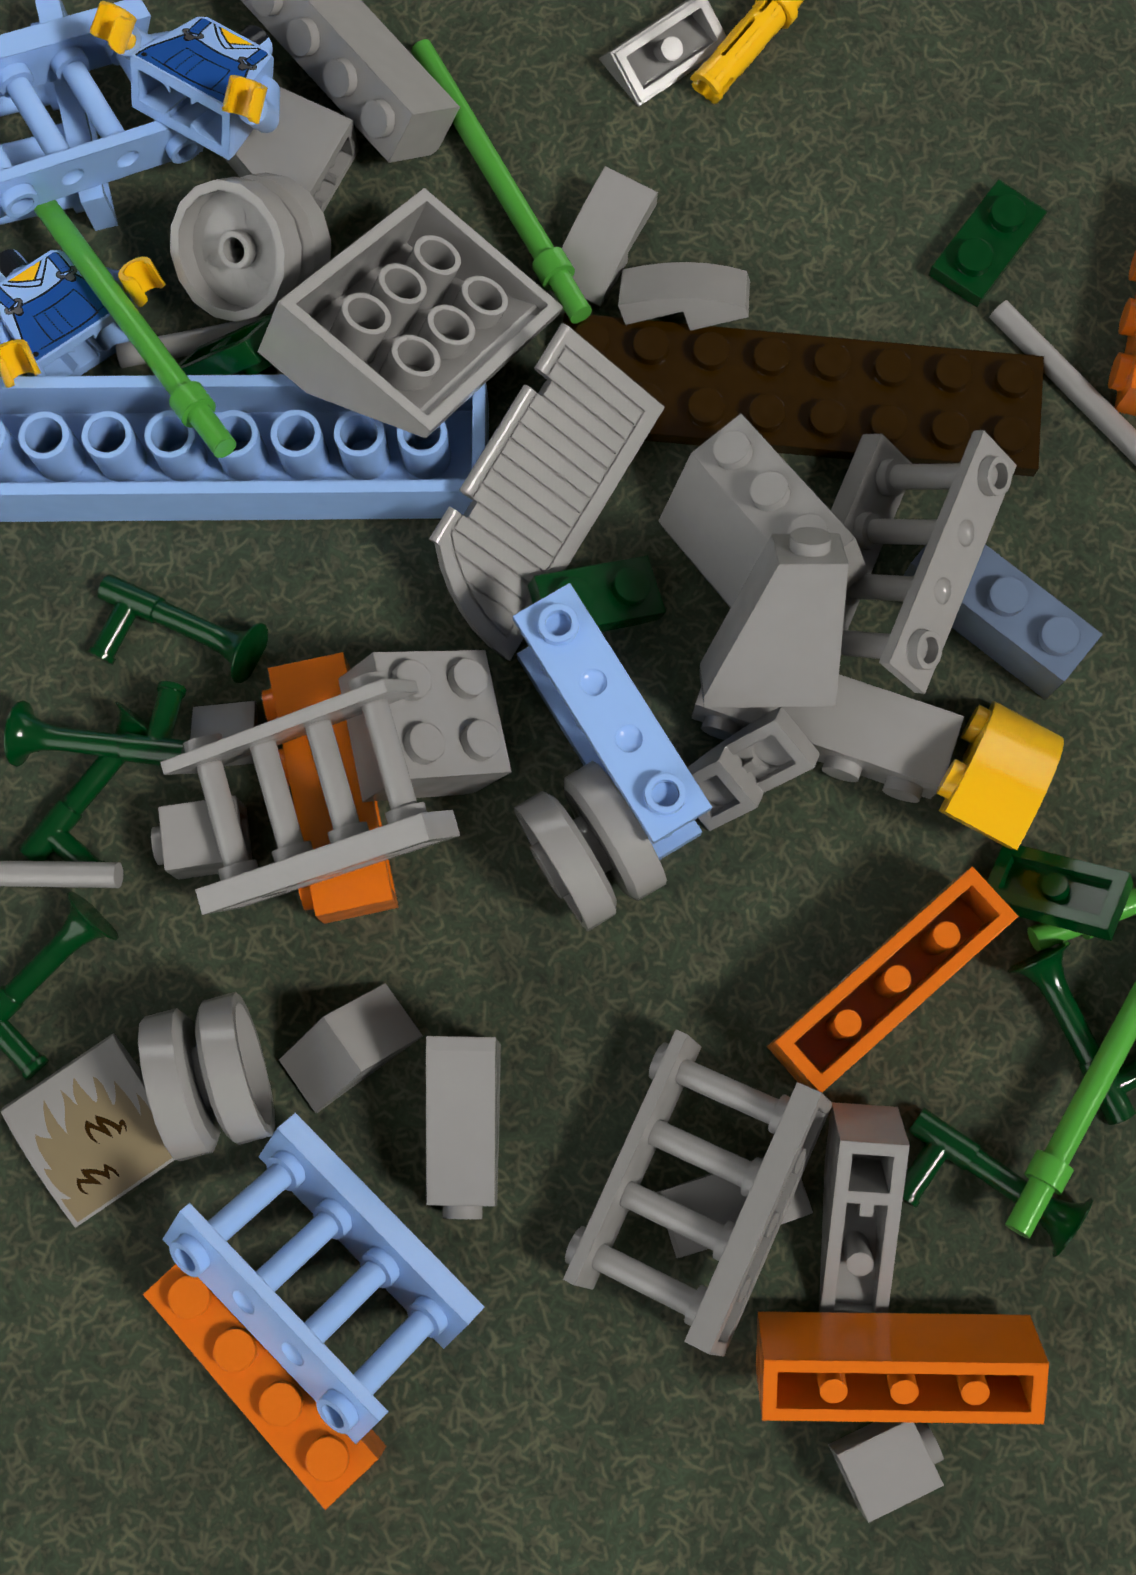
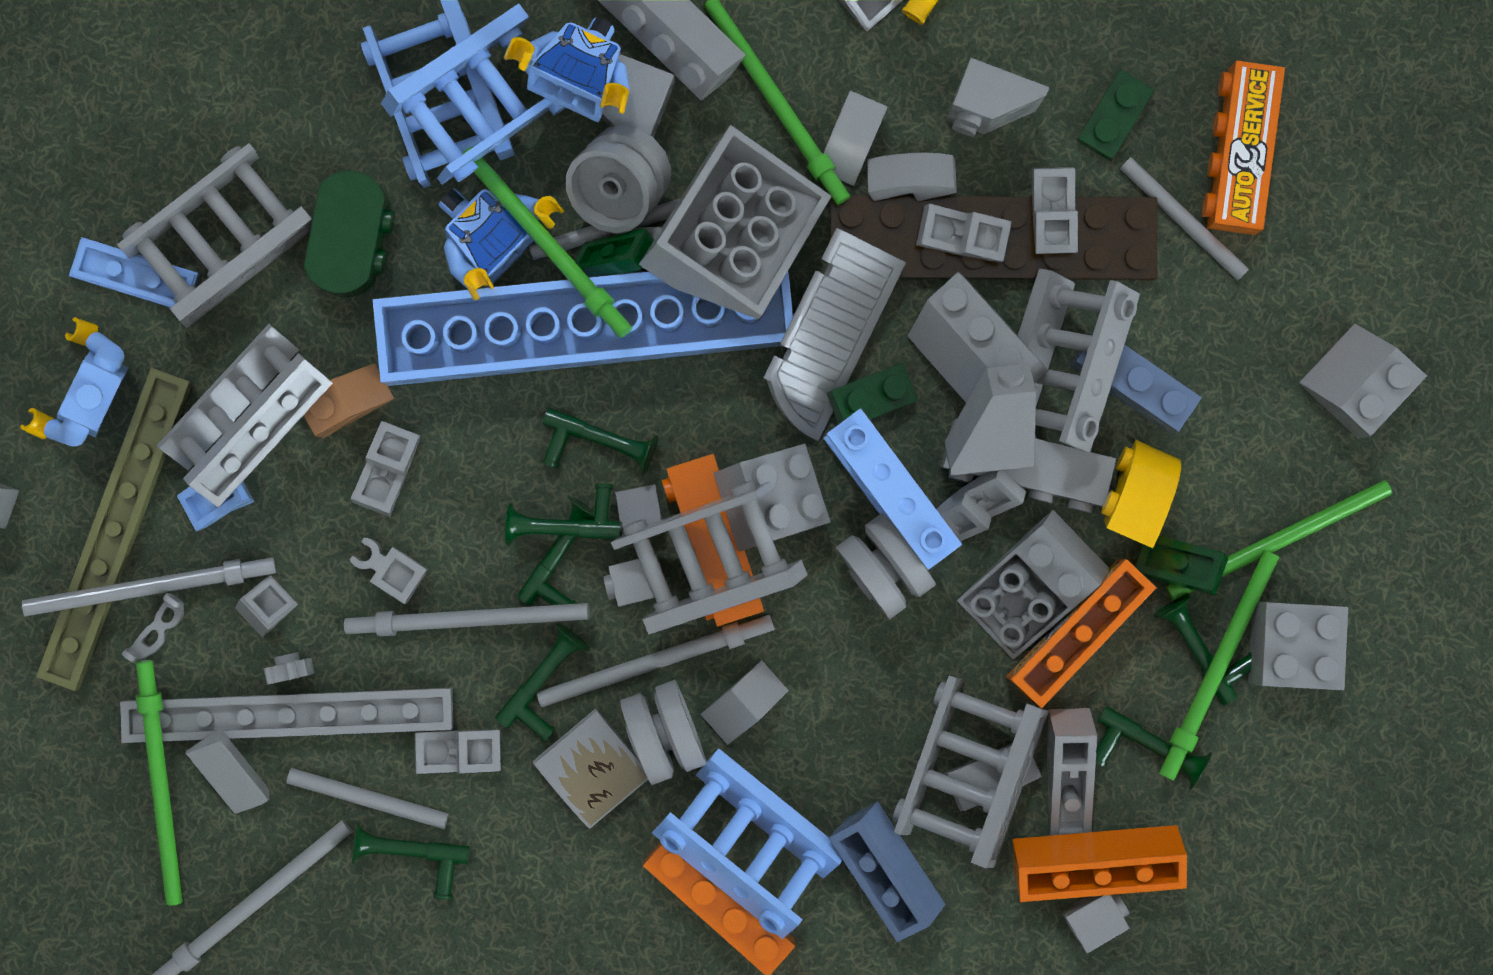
camera: 10 degrees left, 10 degrees up
light grey slope [426,1036,501,1219] -> none
none -> light grey bar [537,614,775,707]
none -> sand blue brick [829,801,946,942]
none -> light grey slope [916,204,1012,262]
none -> light grey slope [946,58,1049,137]
none -> light grey slope [957,510,1110,660]
none -> light grey slope [1032,167,1078,254]

